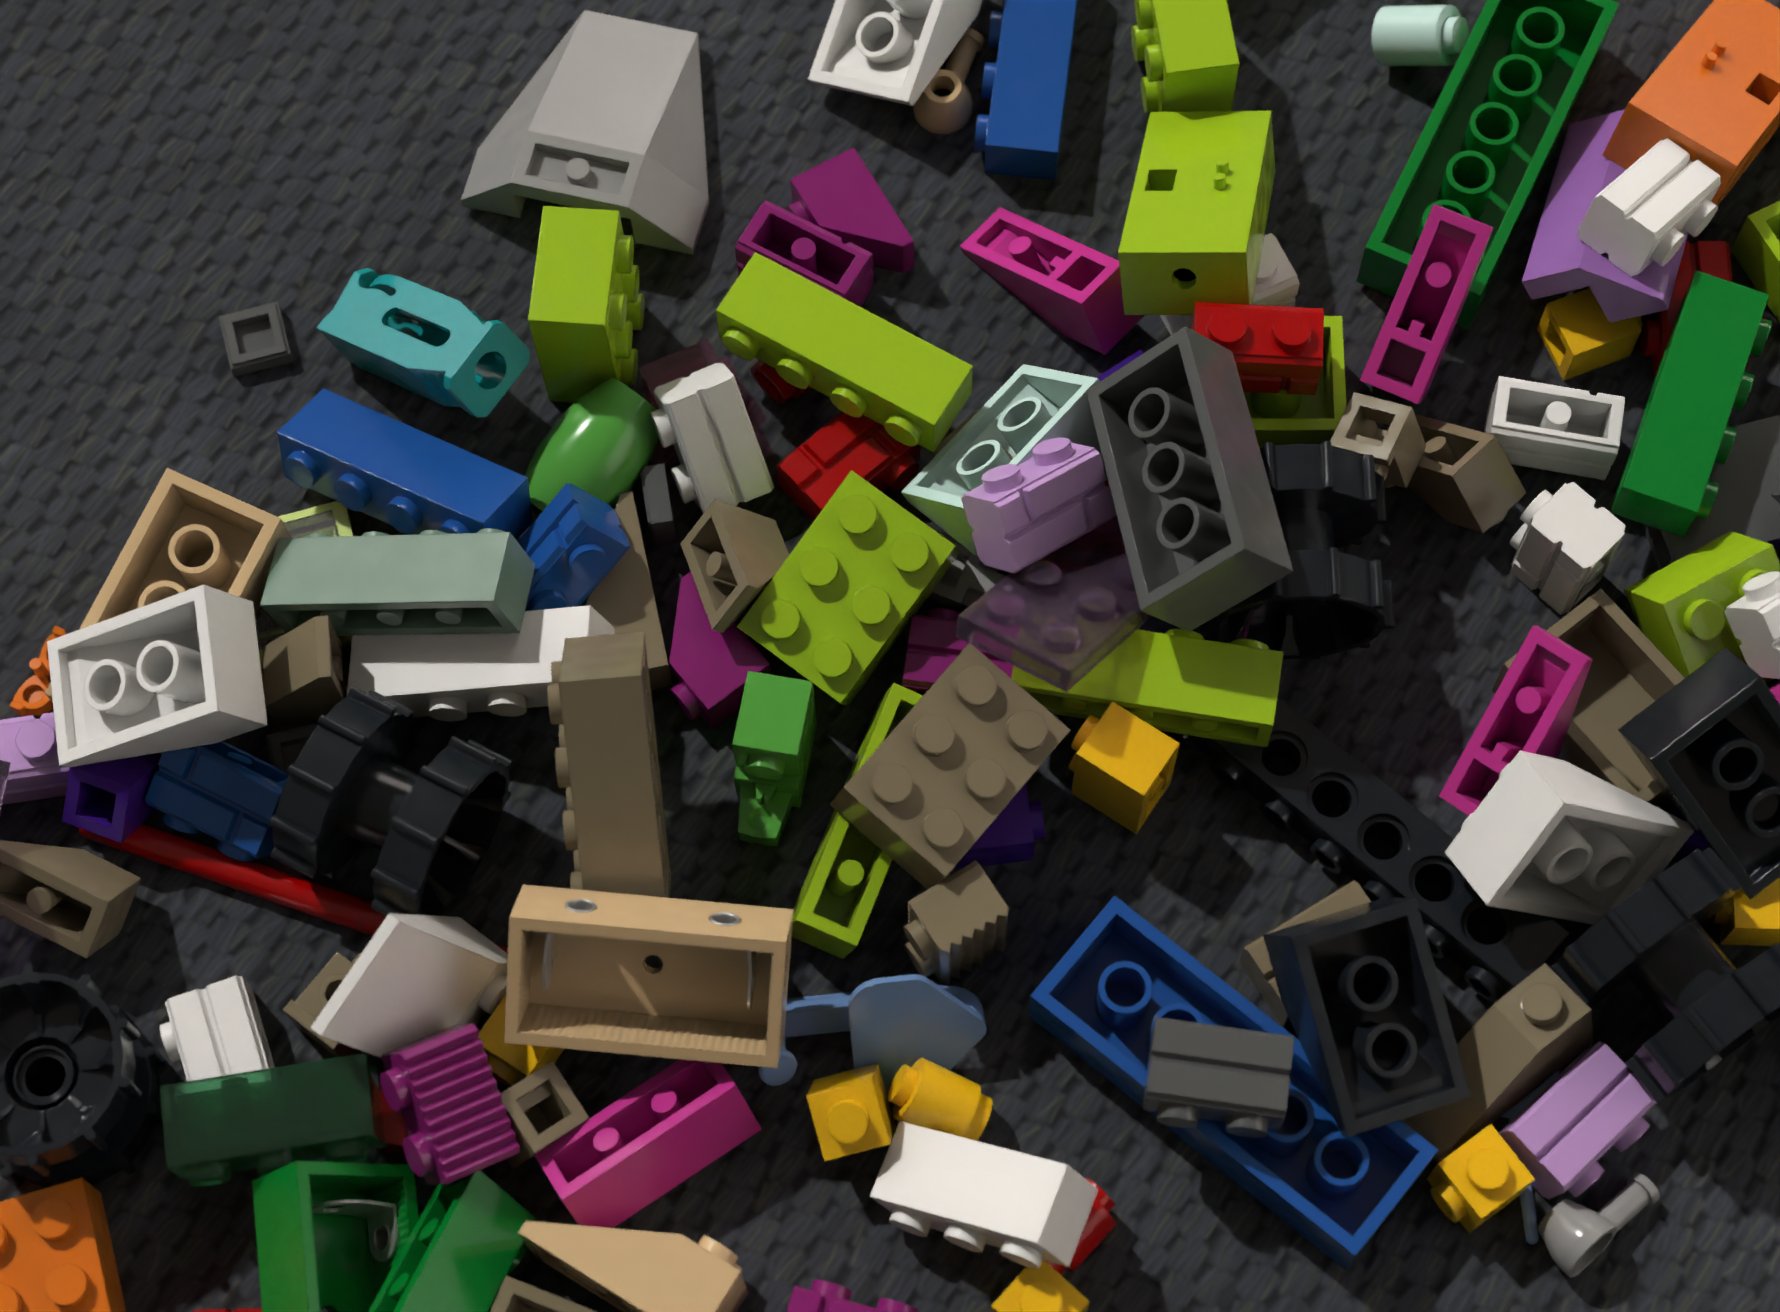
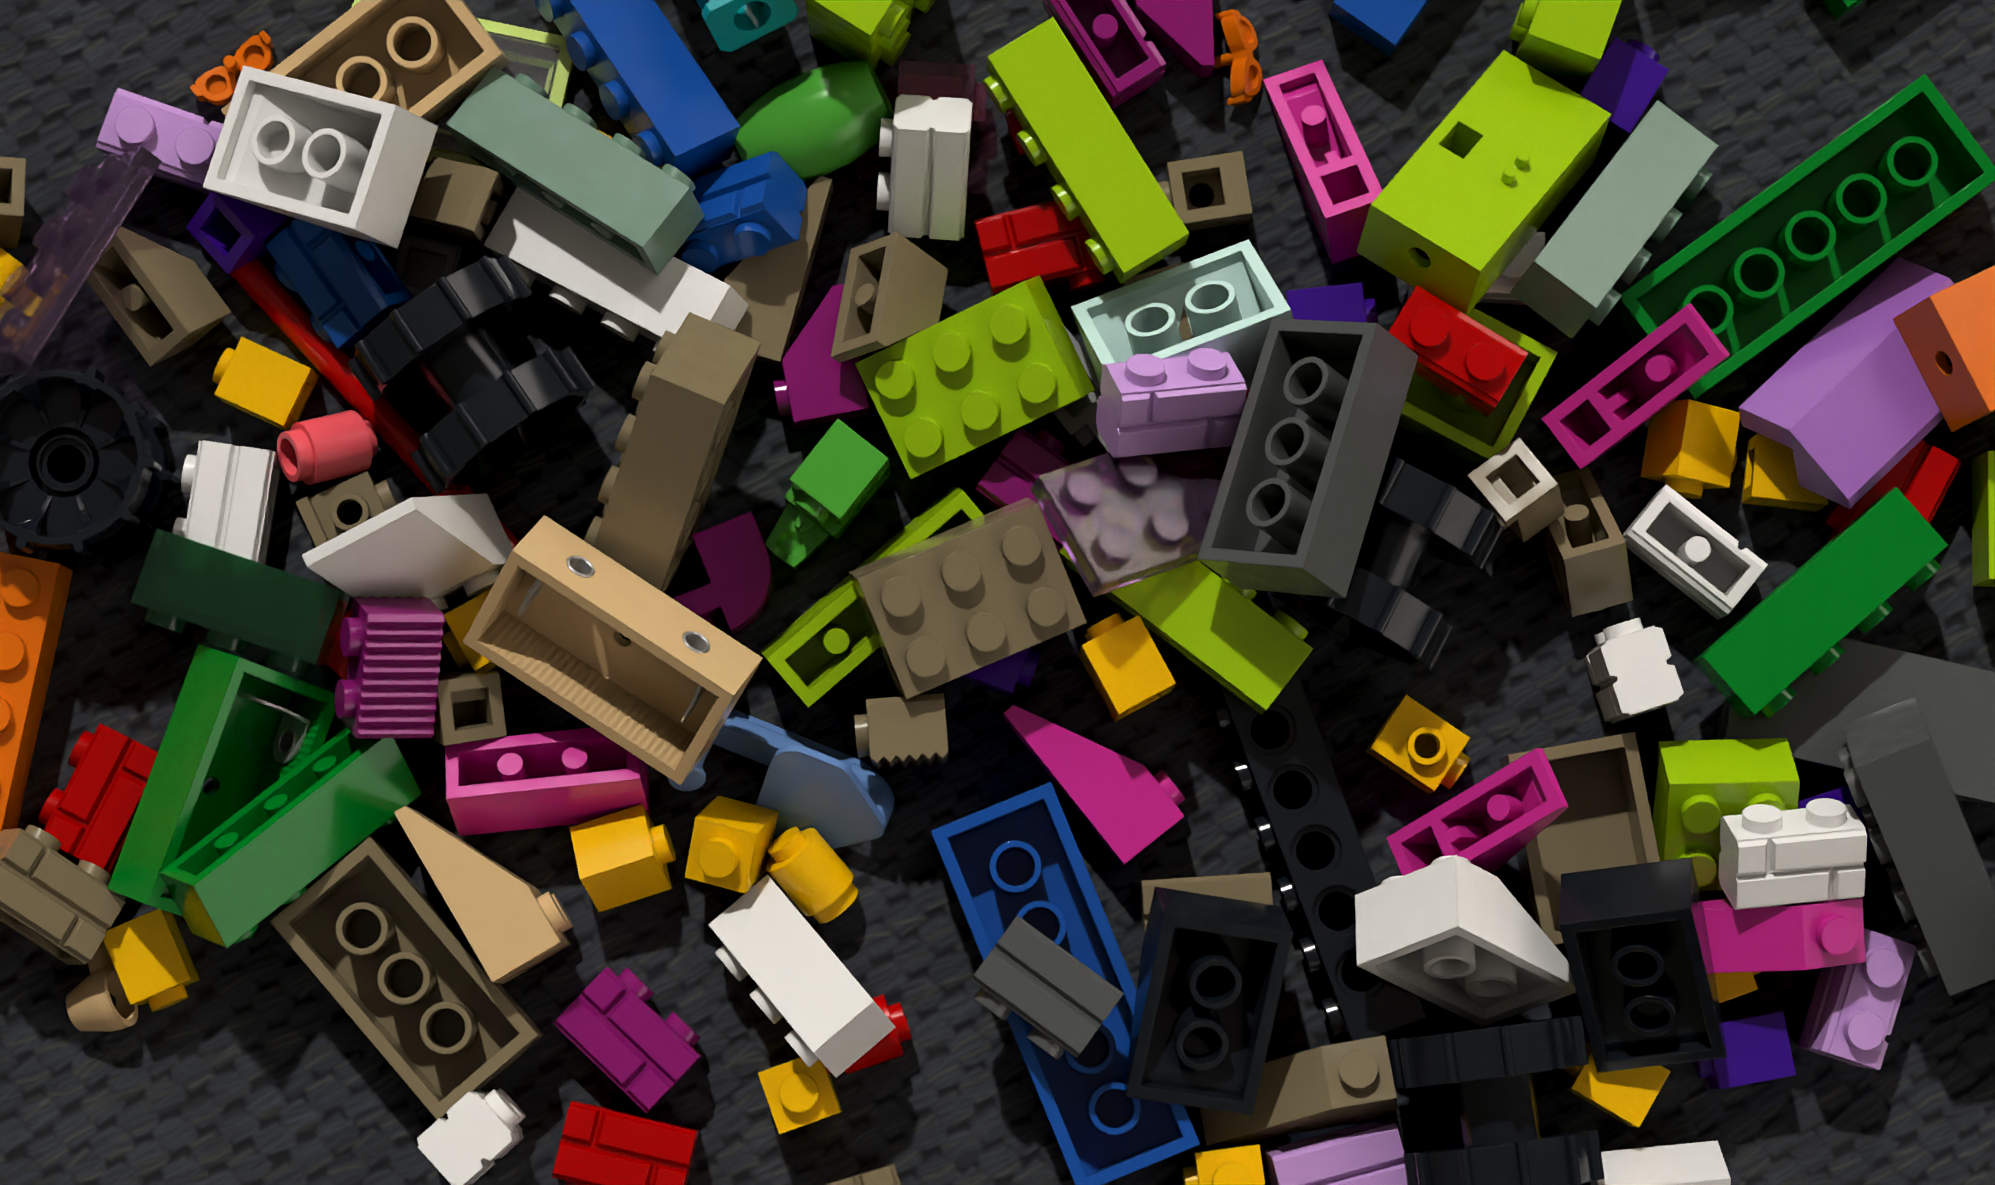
camera: 20 degrees right, 15 degrees up
dark grey tile [640,463,677,547] -> none
light aqua brick [1371,5,1469,66] -> none
white brick [1577,138,1721,277] -> none
none -> yellow brick [212,336,319,431]
none -> coral brick [277,410,378,485]
none -> yellow brick [569,804,676,912]
none -> magenta brick [672,511,773,635]
none -> dark pink slope [1003,705,1185,866]
none -> dark tan brick [1158,151,1253,231]
none -> orange piece [1214,9,1263,106]
none -> yellow brick [1365,695,1471,794]
none -> sand green brick [1510,100,1719,339]
none -> dark purple brick [1579,37,1669,145]
none -> yellow brick [1640,399,1740,499]

